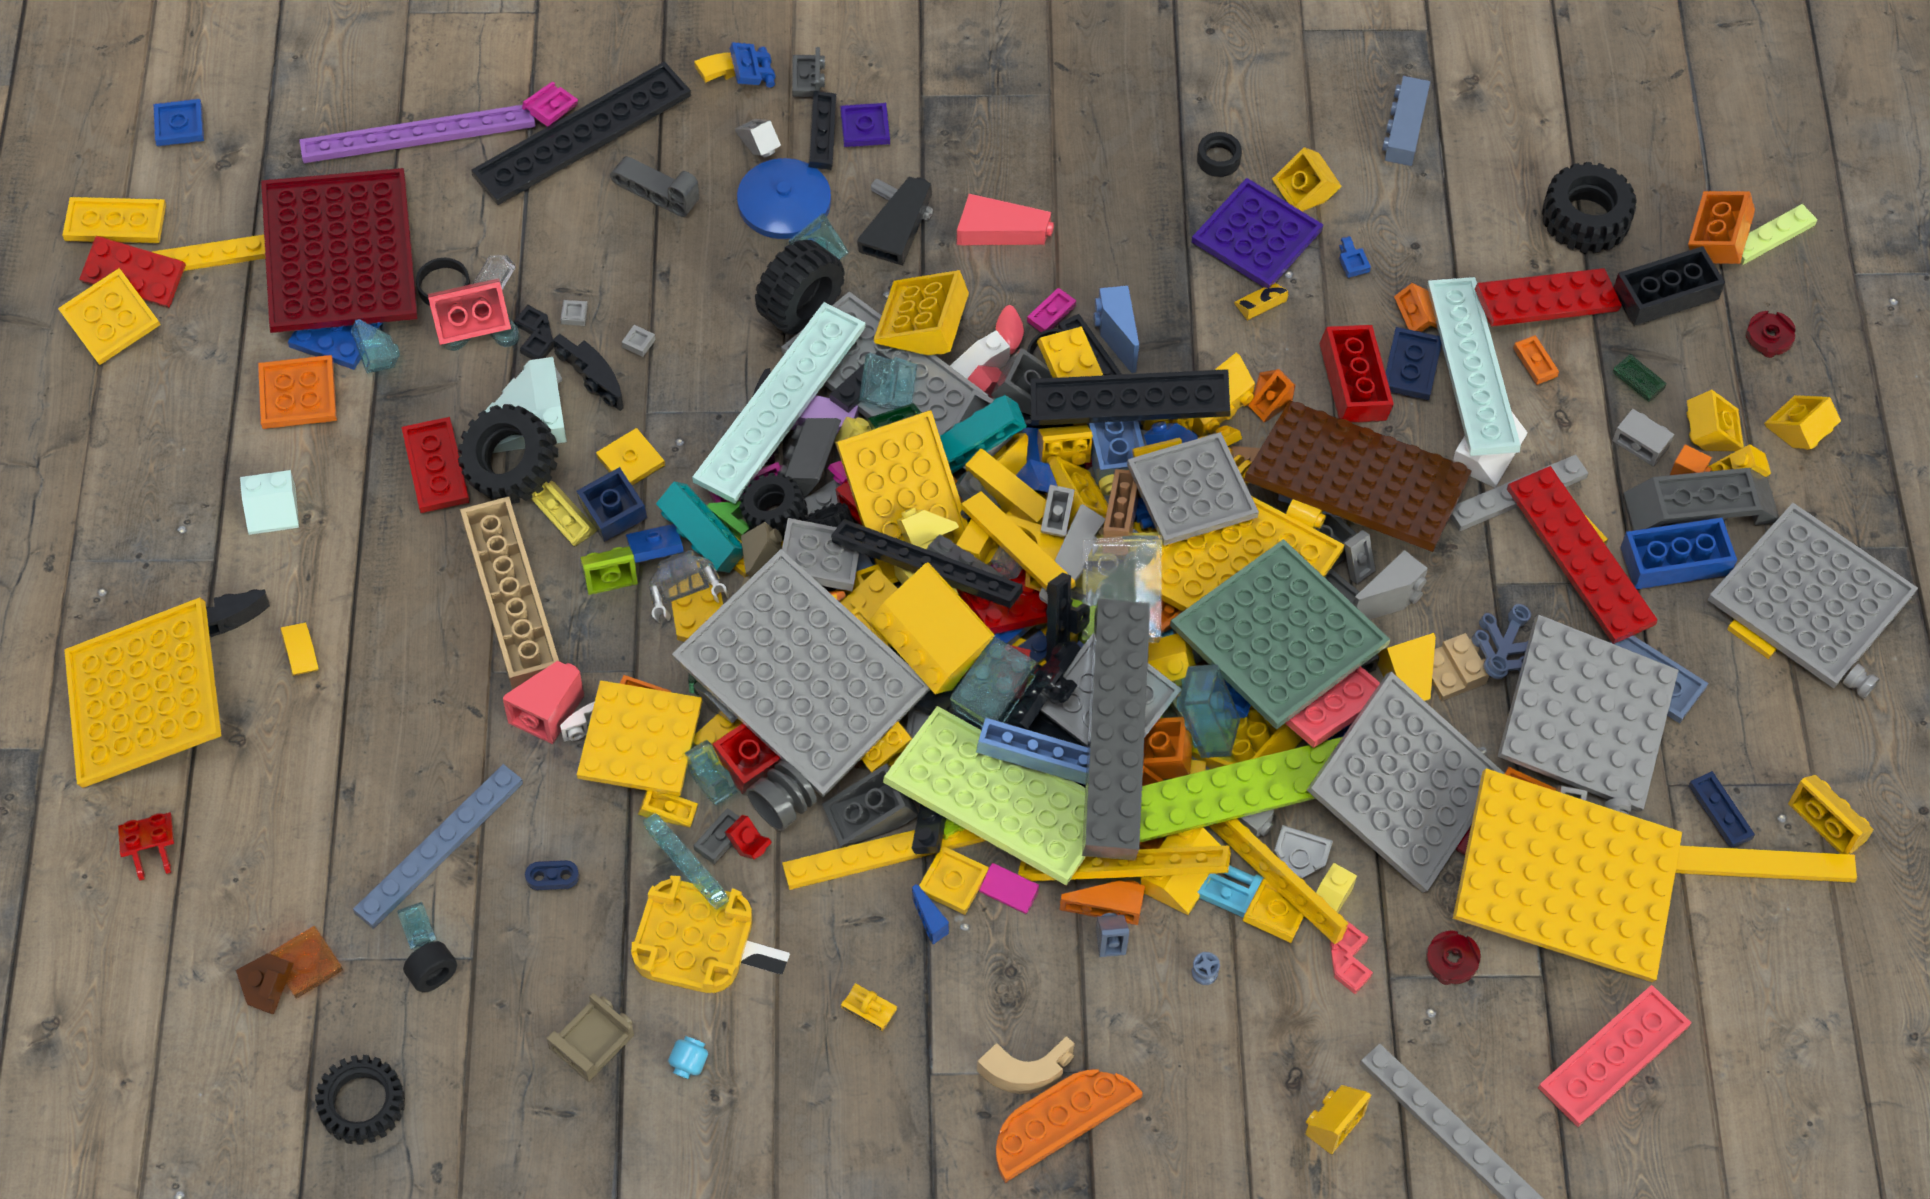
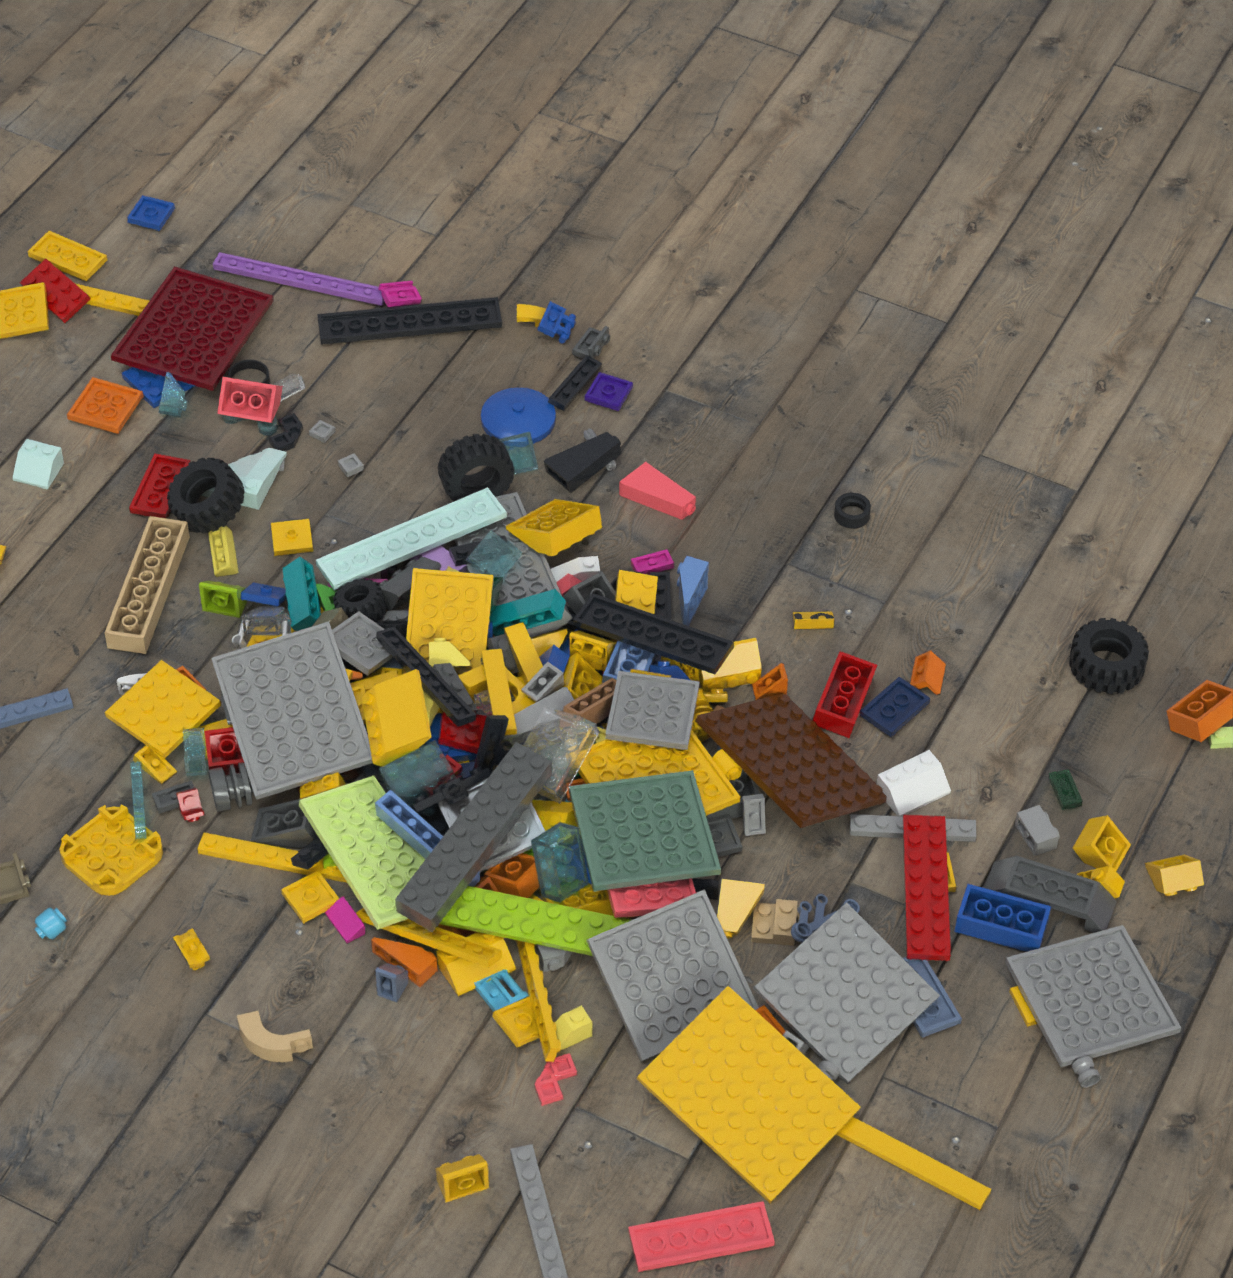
camera: 30 degrees right, 10 degrees down
coral slope [503,661,584,744] -> none
dark blue plate [525,860,579,890] -> none
black slope [553,333,624,411] -> none
dark blue brick [576,467,647,542] -> none
dark grey beam [610,156,700,217] -> none
slope [735,119,781,157] -> none
sticker [741,941,790,975] -> none
blue slope [912,884,949,944] -> none
coral arm [996,305,1024,355] -> none
orange plate [996,1069,1143,1183] -> none
dark purple plate [1191,178,1323,288] -> none
sand blue wheel [1192,952,1220,985] -> none
yellow slope [1272,147,1342,211] -> none
light grey plate [1274,825,1333,879] -> none
blue plate [1339,236,1371,278] -> none
light grey slope [1353,550,1428,620] -> none
sand blue brick [1382,76,1430,166] -> none
dark red plate [1426,930,1481,985] -> none
light aqua plate [1427,277,1521,456] -> none
red plate [1474,268,1622,327] -> none
orange plate [1513,335,1559,385] -> none
black brick [1614,246,1725,326] -> none
orange brick [1670,444,1712,475] -> none
dark blue plate [1688,771,1755,848] -> none
dark red plate [1745,311,1796,358] -> none
yellow slope [1788,775,1874,855] -> none

